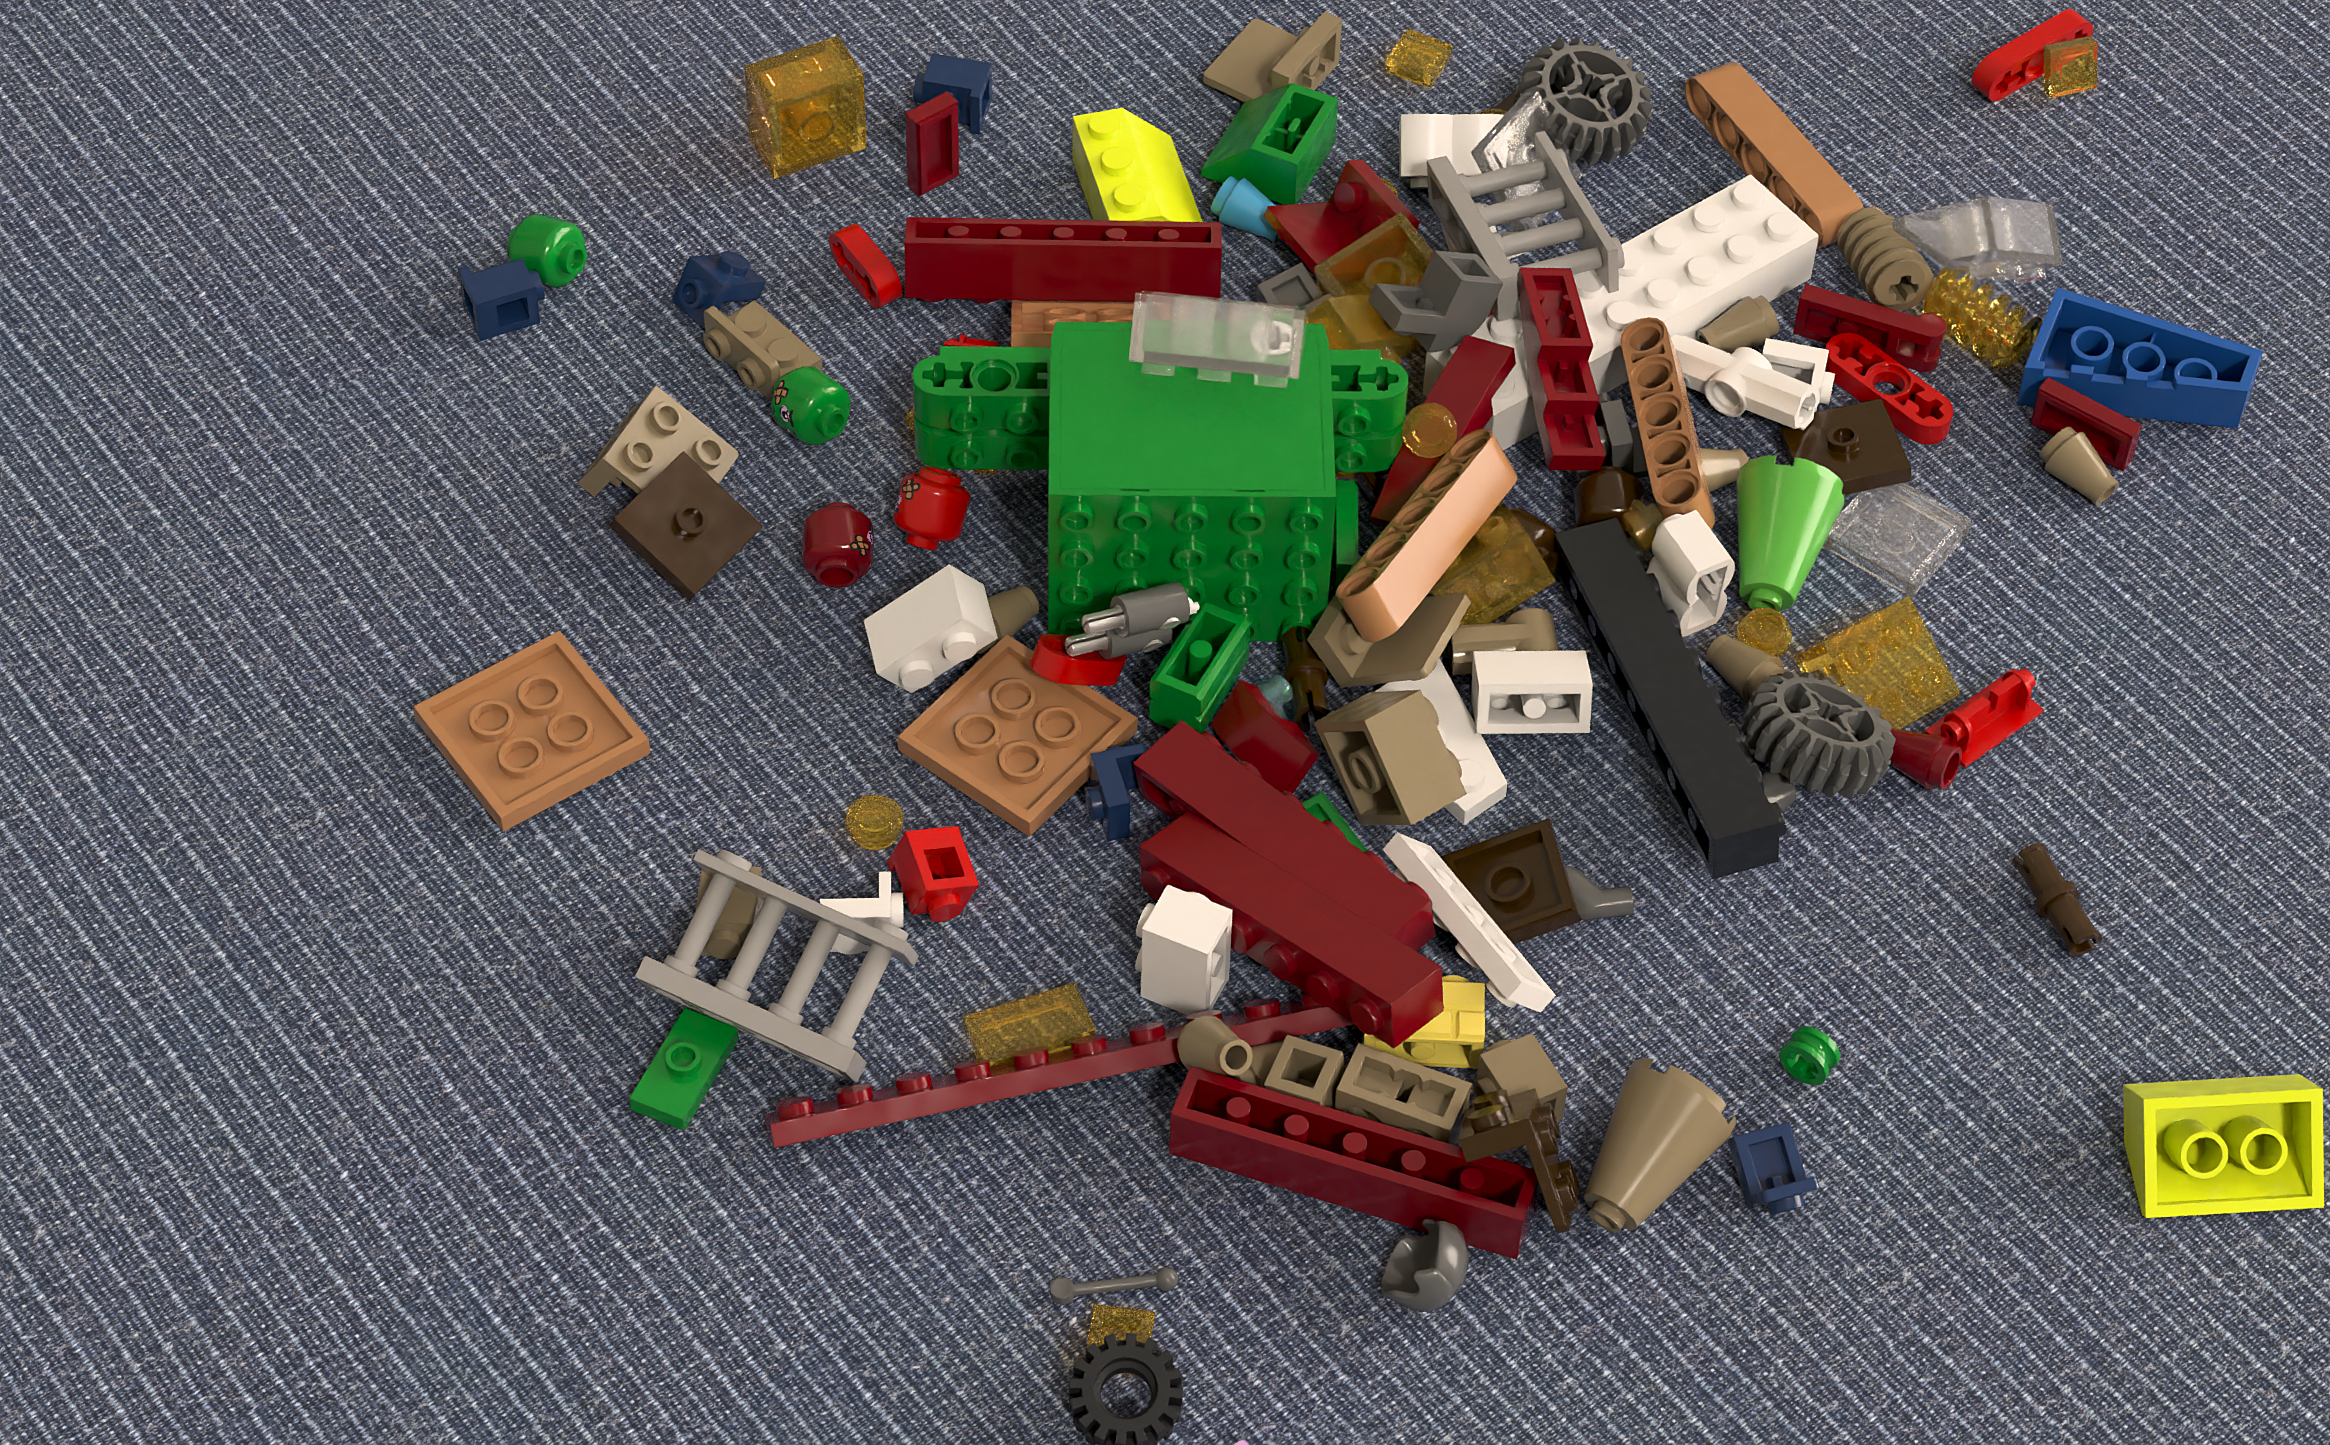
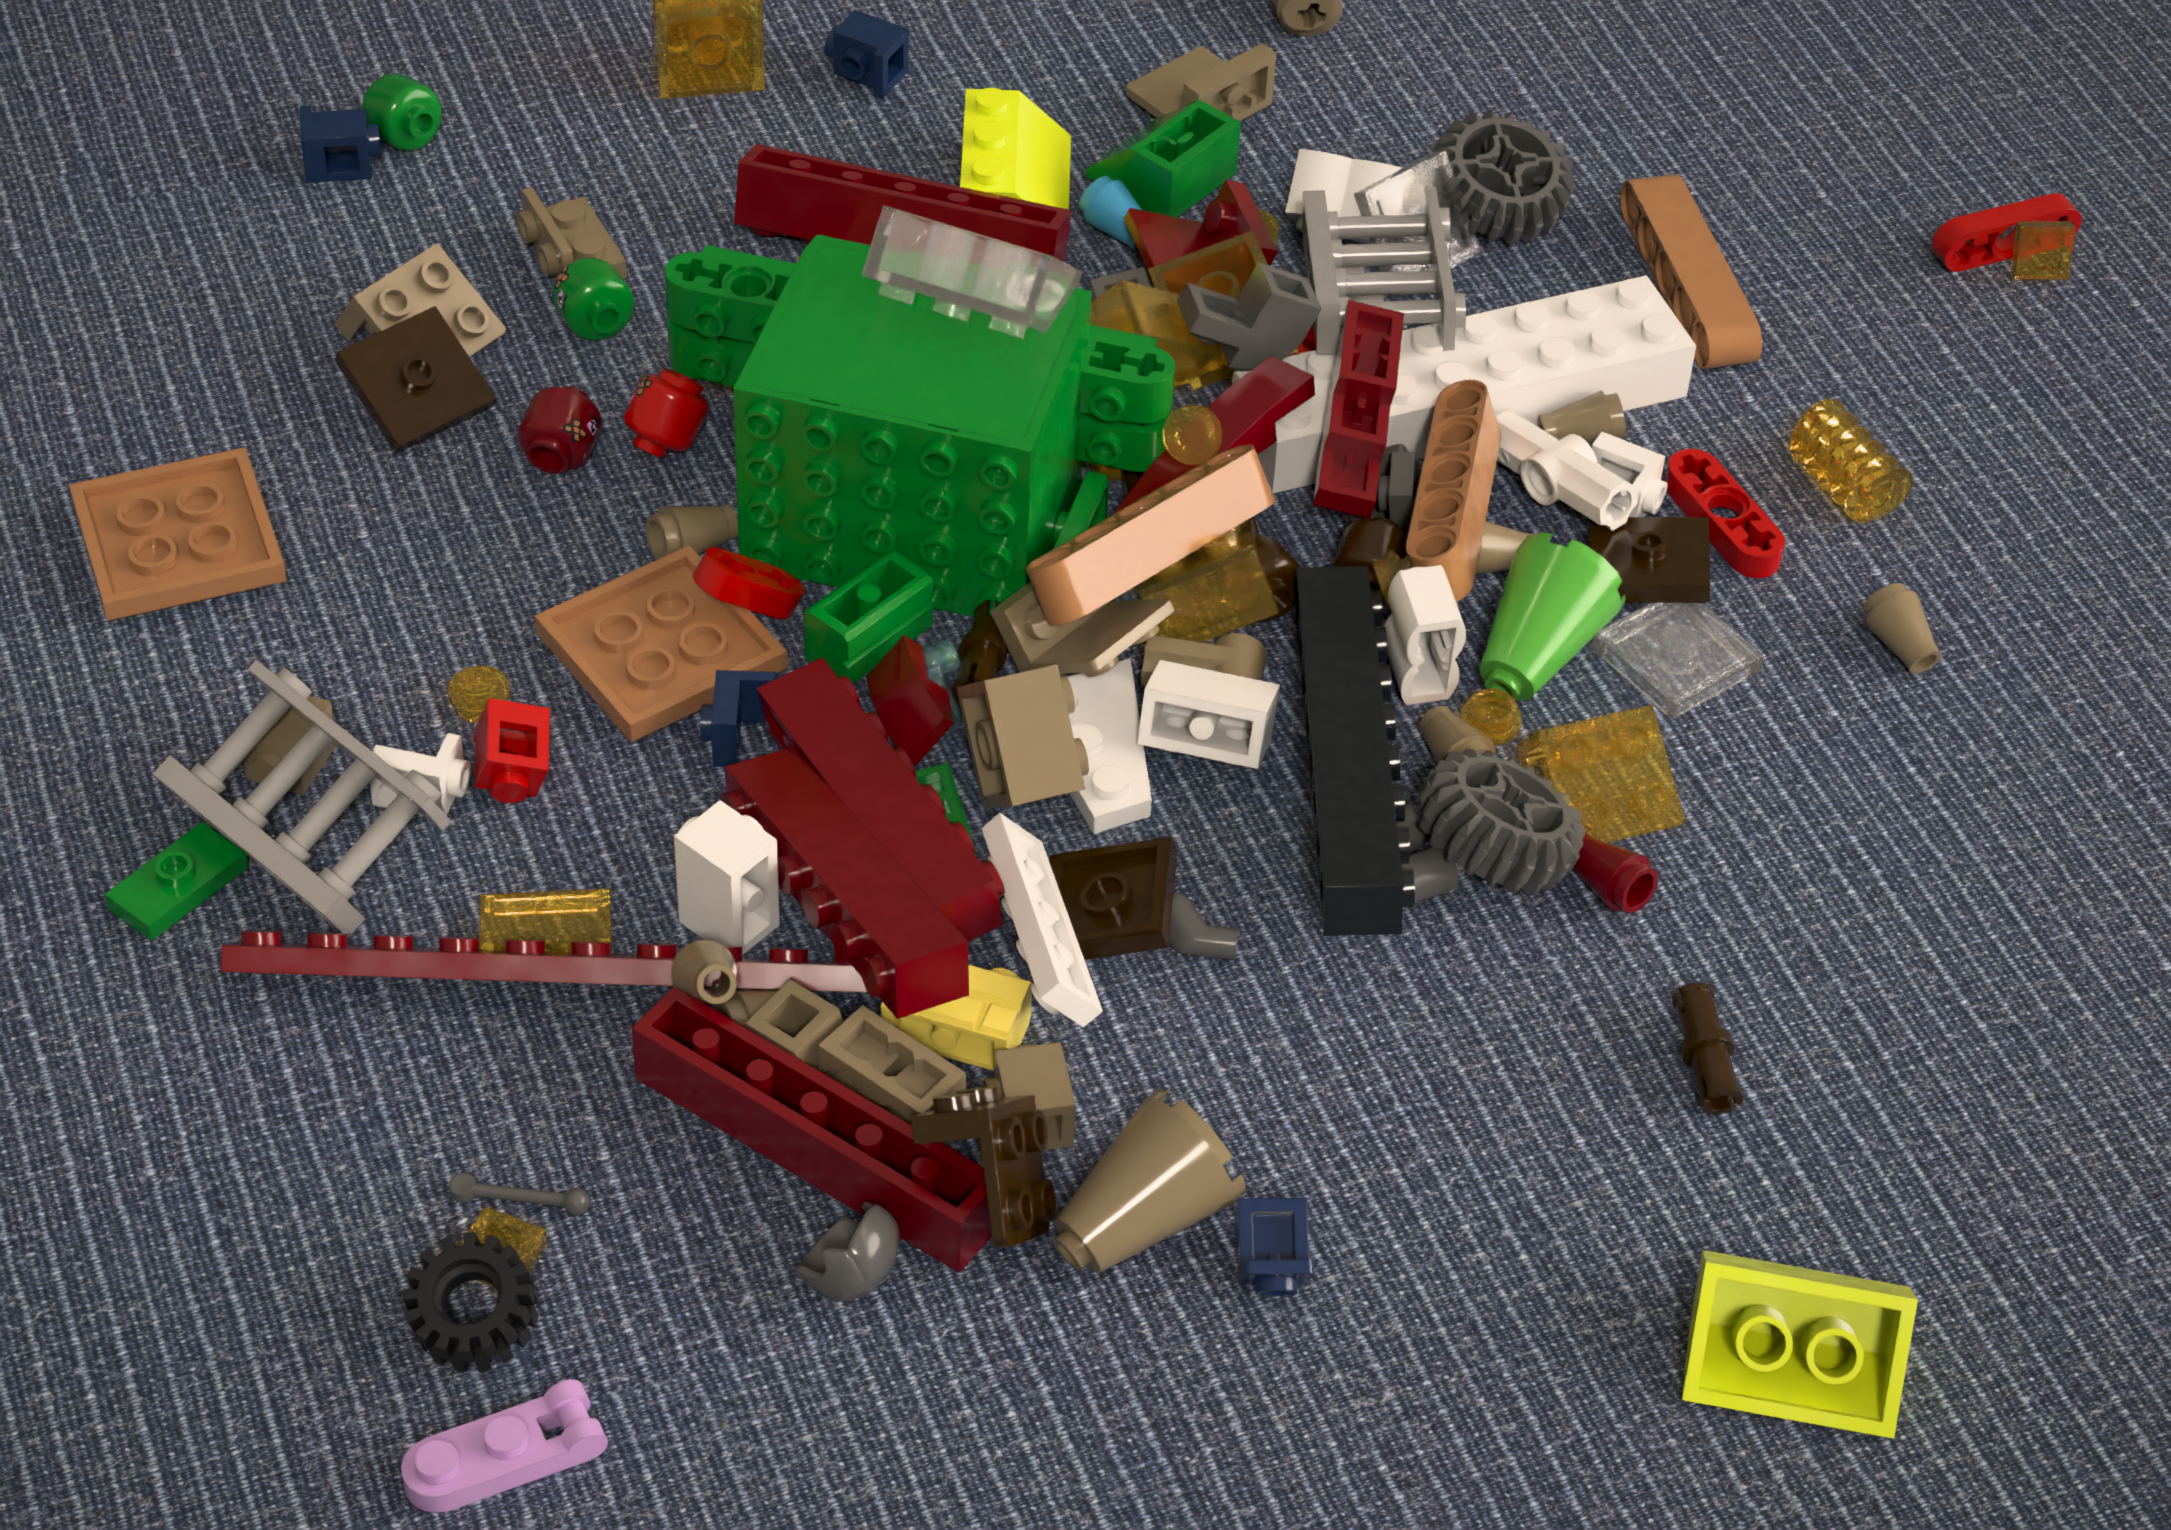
camera: 15 degrees right, 5 degrees down
dark blue bracket [672,251,766,327] -> none
red beam [829,223,902,309] -> none
white brick [864,564,998,693] -> none
dark red tile [905,91,959,197] -> none
dark grey piece [1065,582,1199,660] -> none
clear yellow tile [1385,28,1453,88] -> none
green bush [1779,1026,1841,1085] -> none
dark red plate [1793,284,1947,372] -> none
dark tan piece [1837,206,1933,311] -> none
clear slope [1892,196,2063,283] -> none
red hinge [1925,668,2044,768] -> none
blue wedge [2017,287,2263,428] -> none
dark red tile [2030,377,2142,472] -> none

